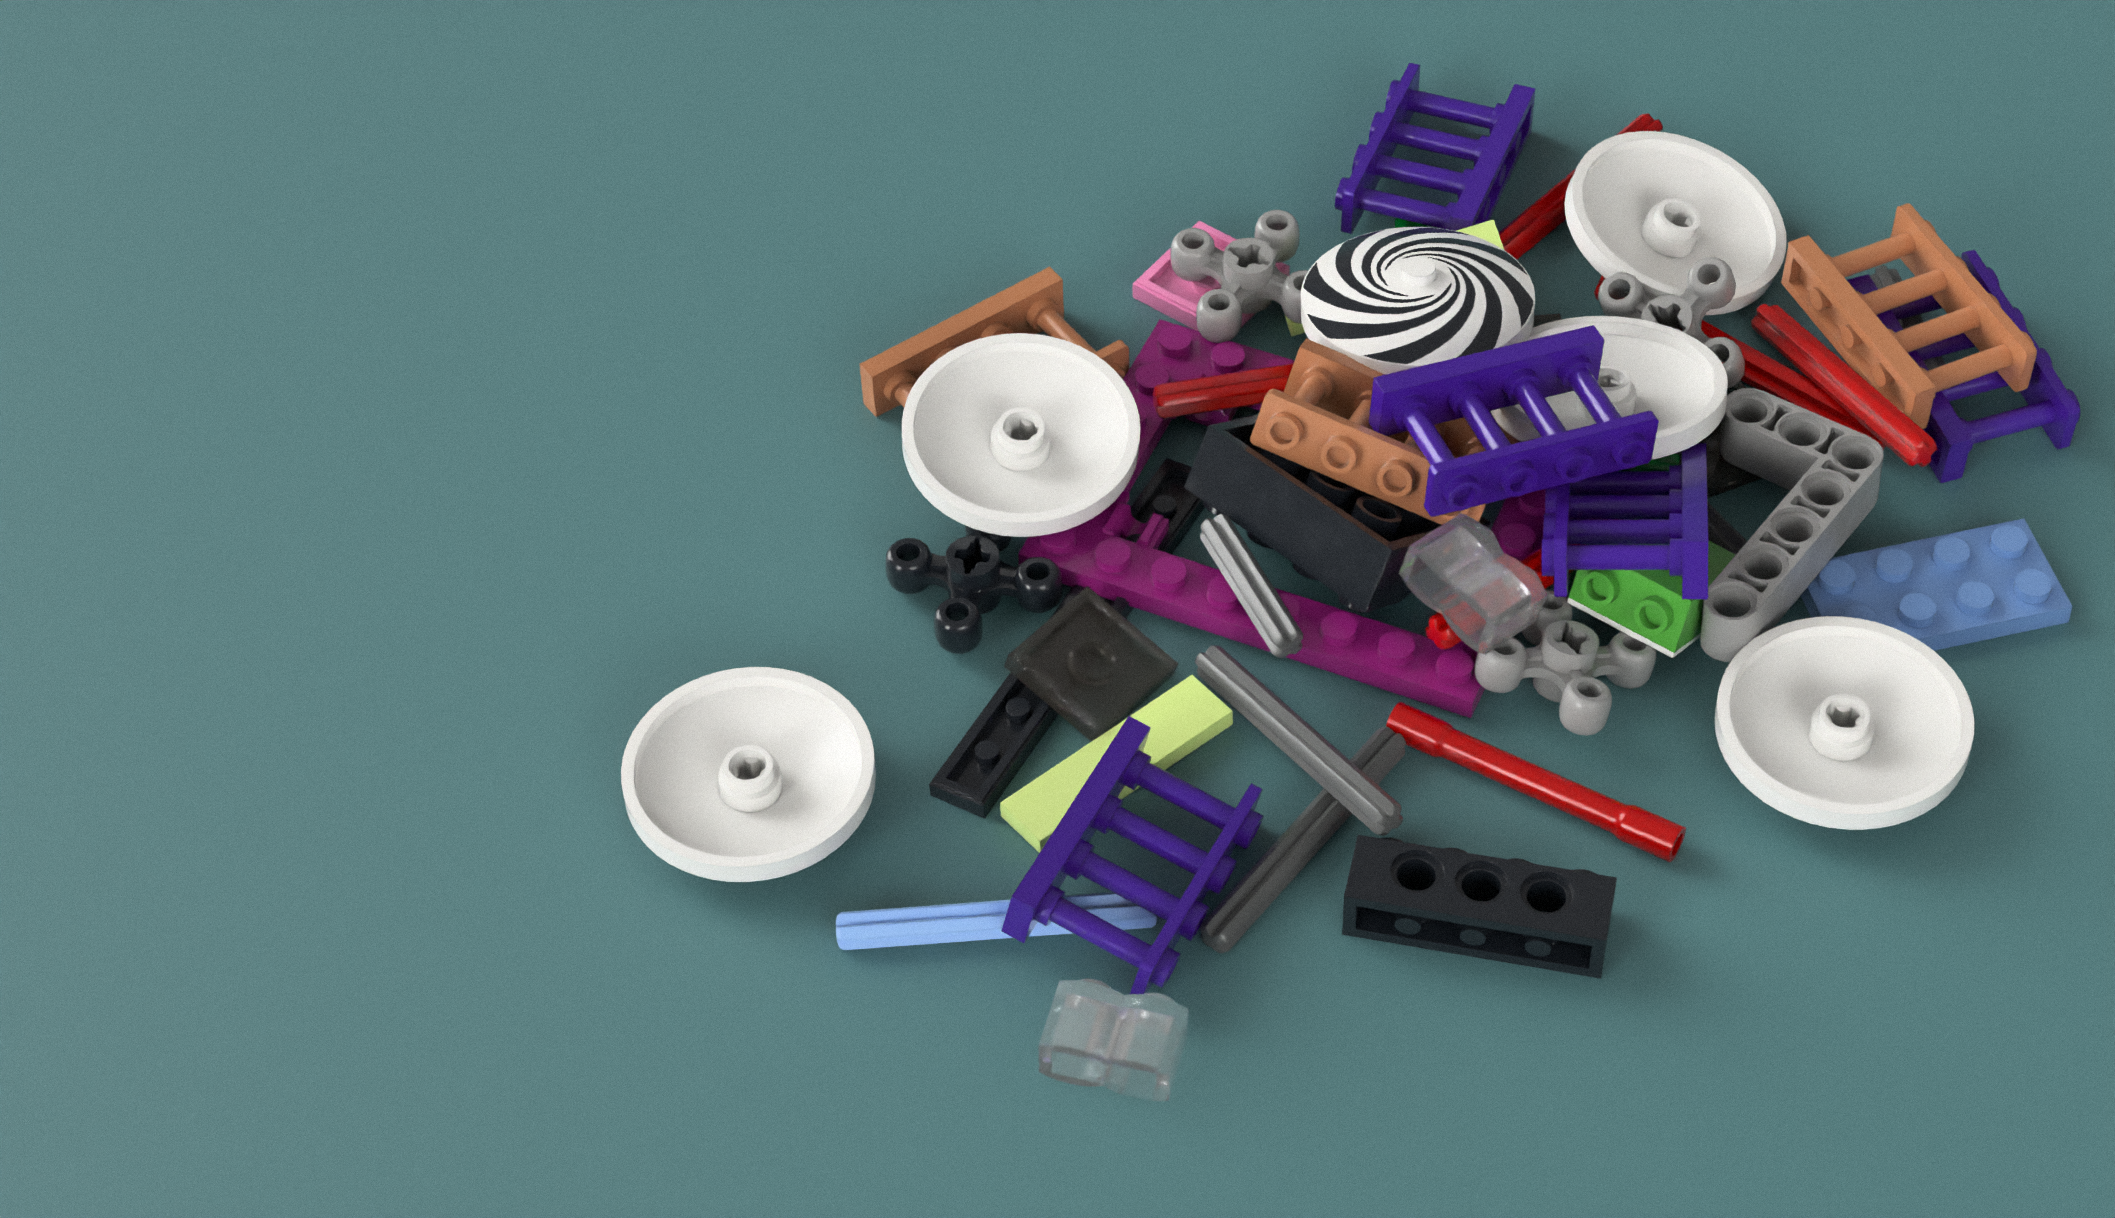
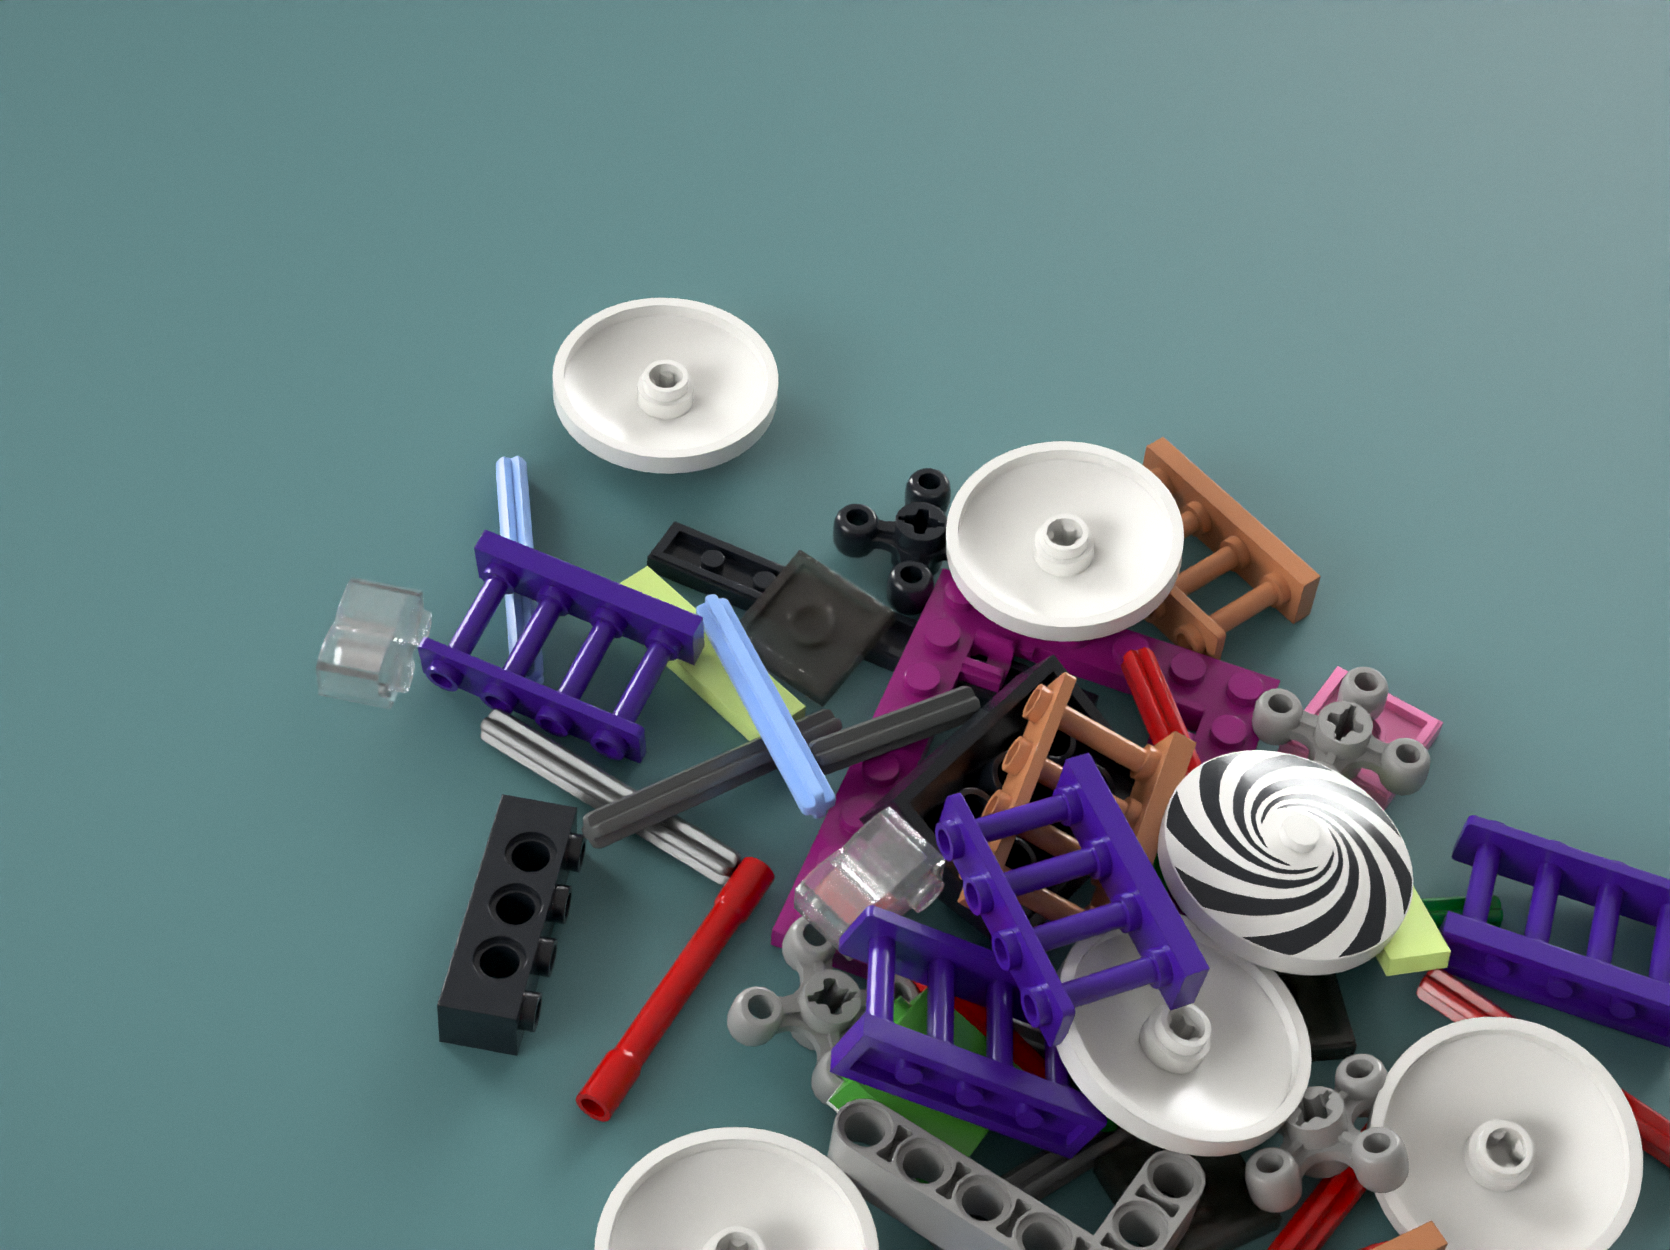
camera: 80 degrees right, 0 degrees up
none -> light blue axle [696,594,836,819]

